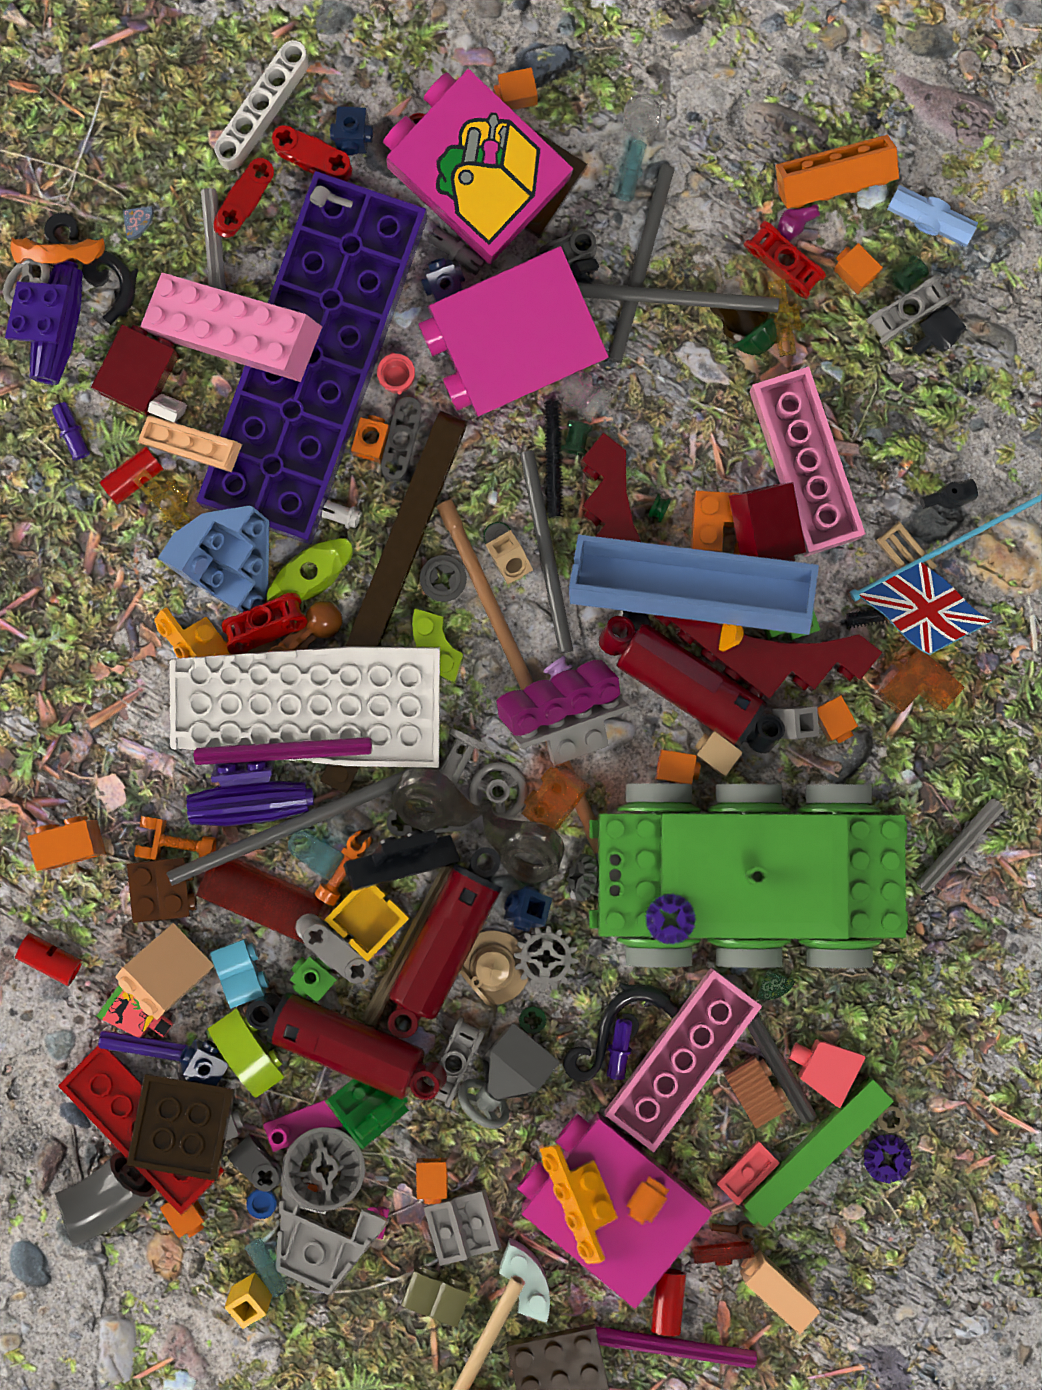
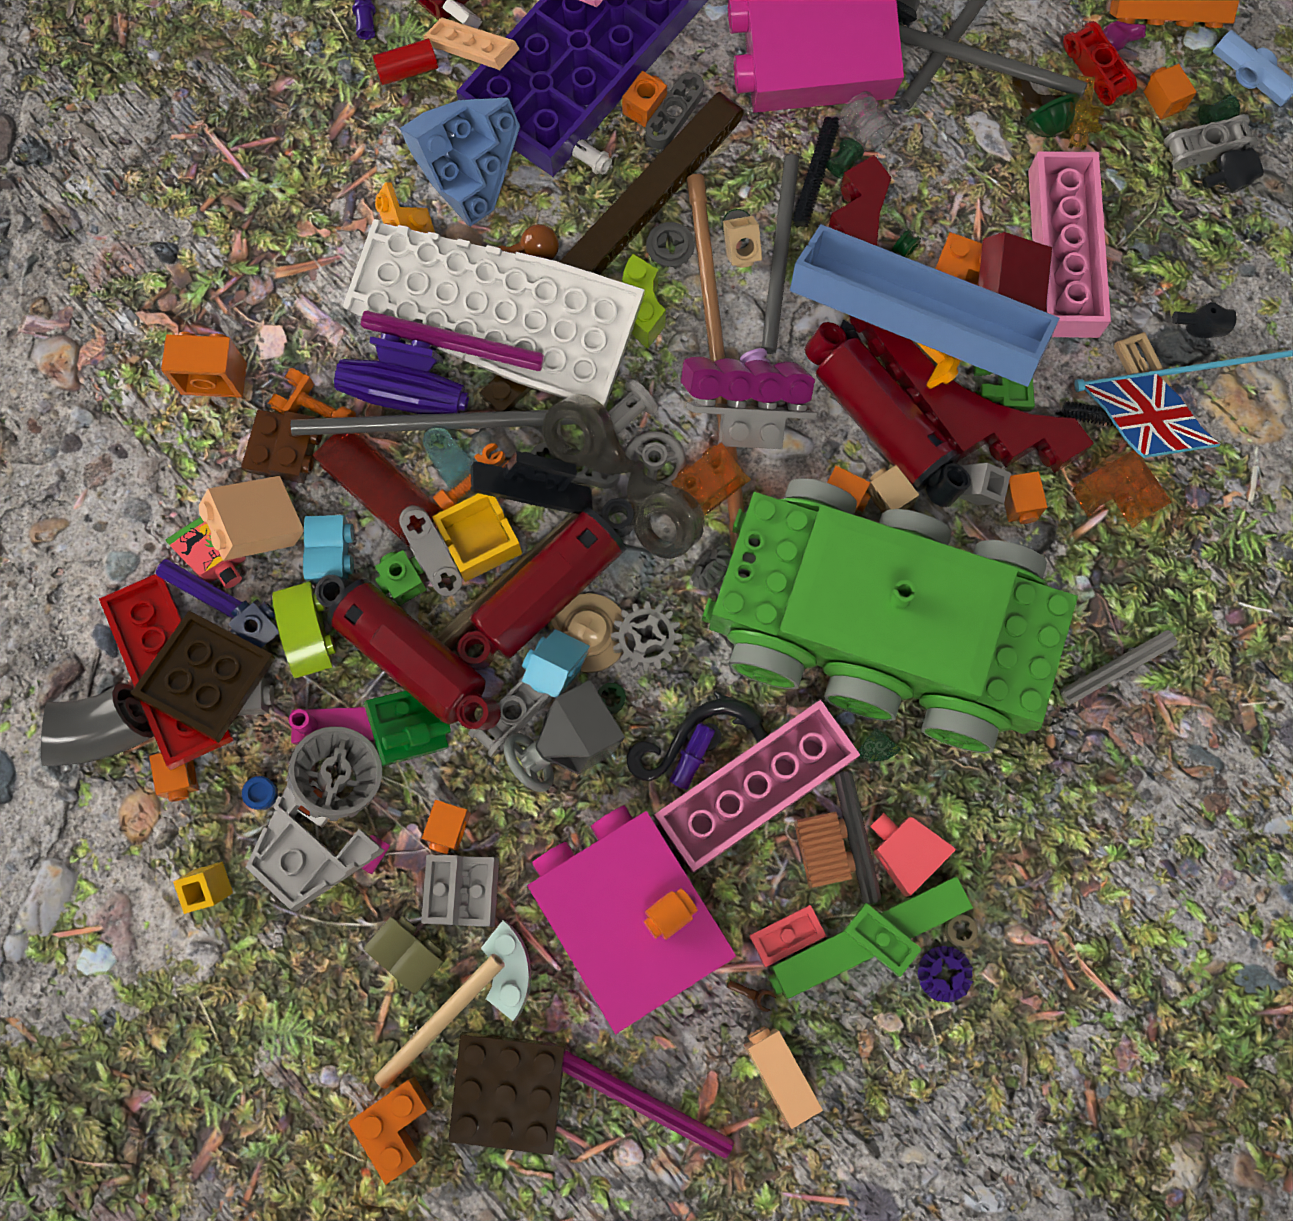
camera: 15 degrees right, 10 degrees down
red pin [15,933,83,986] -> none
clear yellow piece [133,470,192,530] -> none
red piece [221,593,307,654] -> none
dark grey piece [227,1134,283,1192] -> none
clear light blue axle [244,1237,287,1298] -> none
lime piece [266,538,353,605] -> none
coral piece [377,352,415,394] -> none
dark blue brick [503,886,553,931] -> none
light orange bracket [540,1144,618,1264] -> none
dark purple gear [646,894,696,944] -> none
red pin [651,1268,687,1336] -> none
clear red plate [691,1241,755,1266] -> none
none -> medium azure brick [522,629,590,698]
none -> bright green plate [843,903,922,977]

